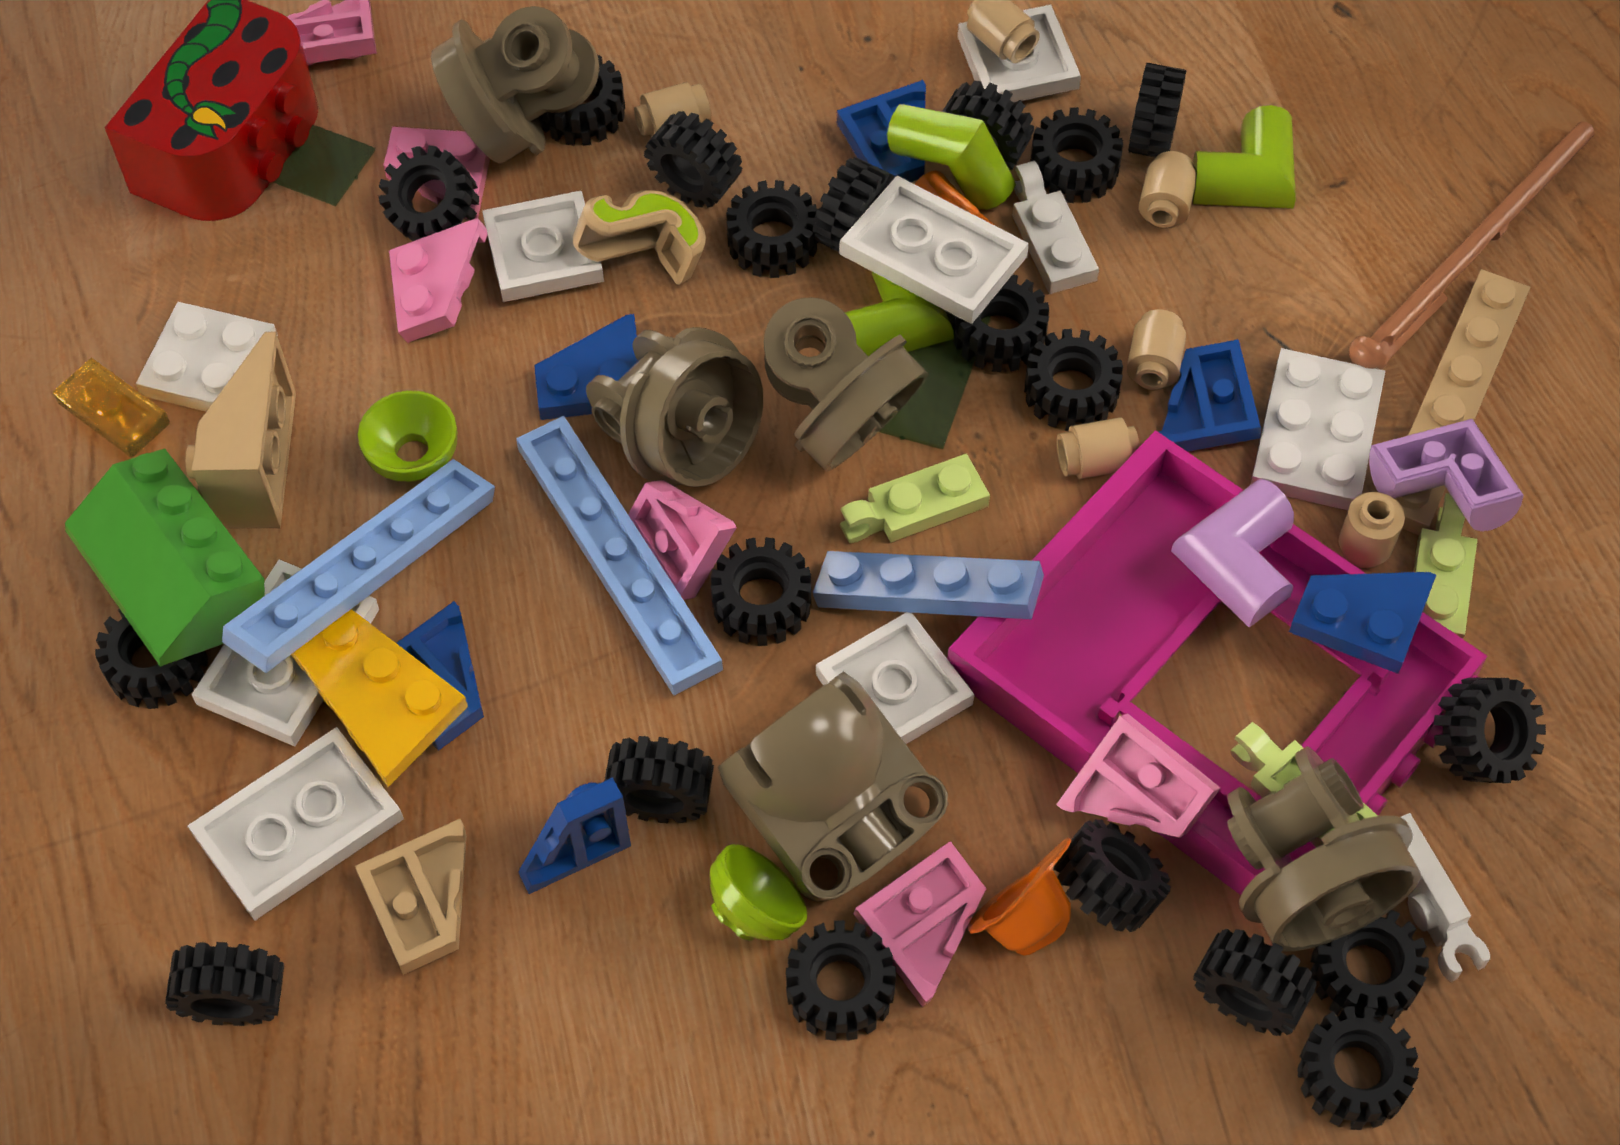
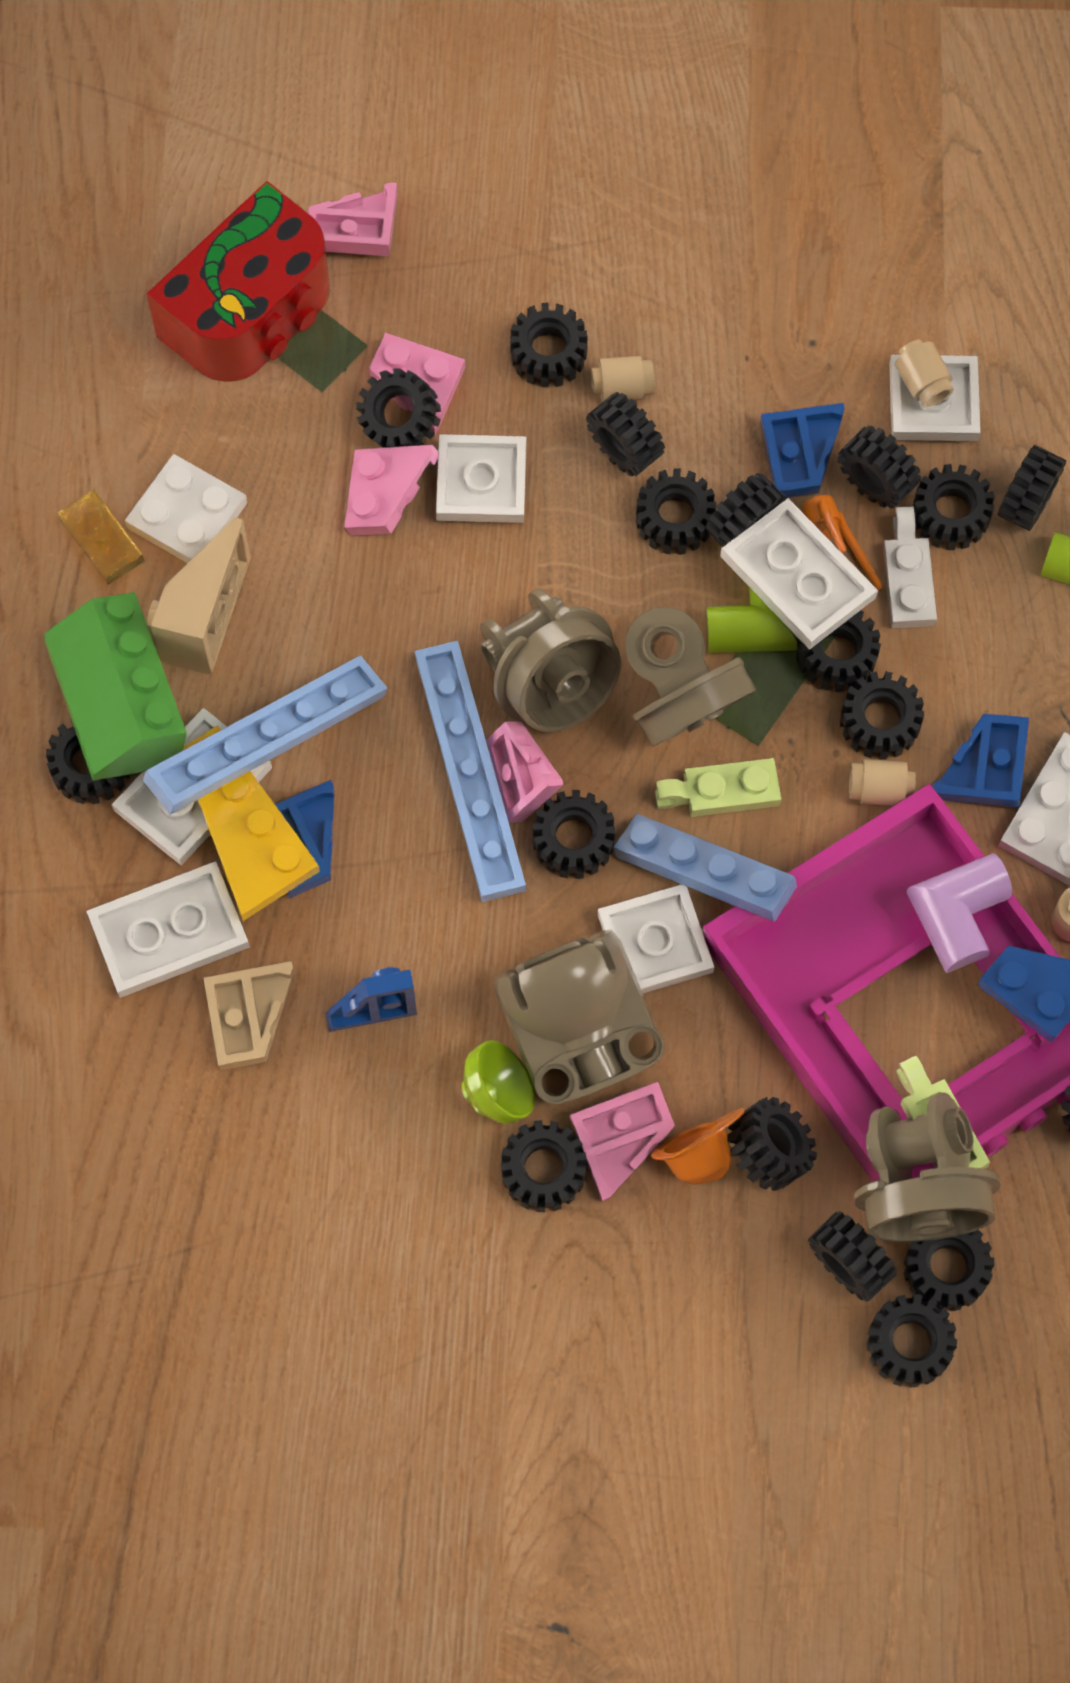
camera: 15 degrees right, 10 degrees up
black tyre [165,942,284,1026] -> none
lime piece [358,390,458,482] -> none
dark tan piece [431,6,599,163] -> none
blue wing [534,314,638,420] -> none
tan animal [573,190,706,285] -> none
black tyre [604,736,714,824] -> none
lime brick [887,104,1016,210] -> none
bright pink wing [1056,713,1221,838] -> none
tan brick [1127,309,1186,390] -> none
tan brick [1139,151,1196,228] -> none
white plate [1401,813,1490,982] -> none

